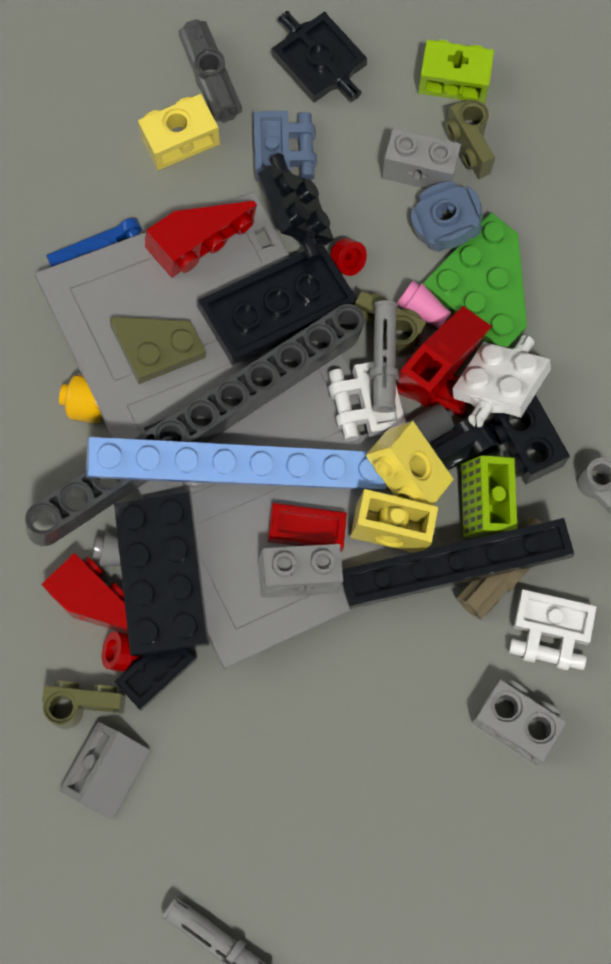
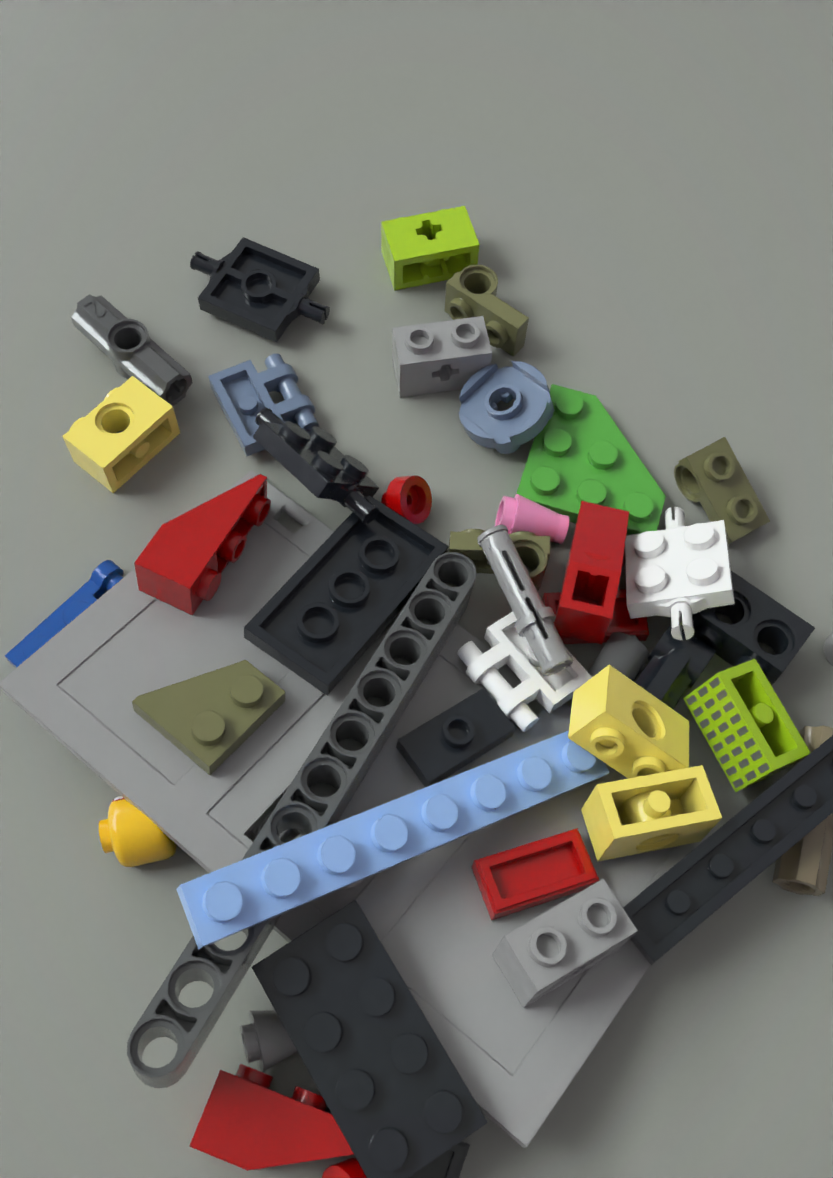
camera: 25 degrees left, 10 degrees down
none -> black plate [396,688,516,787]
none -> olive plate [674,437,770,544]

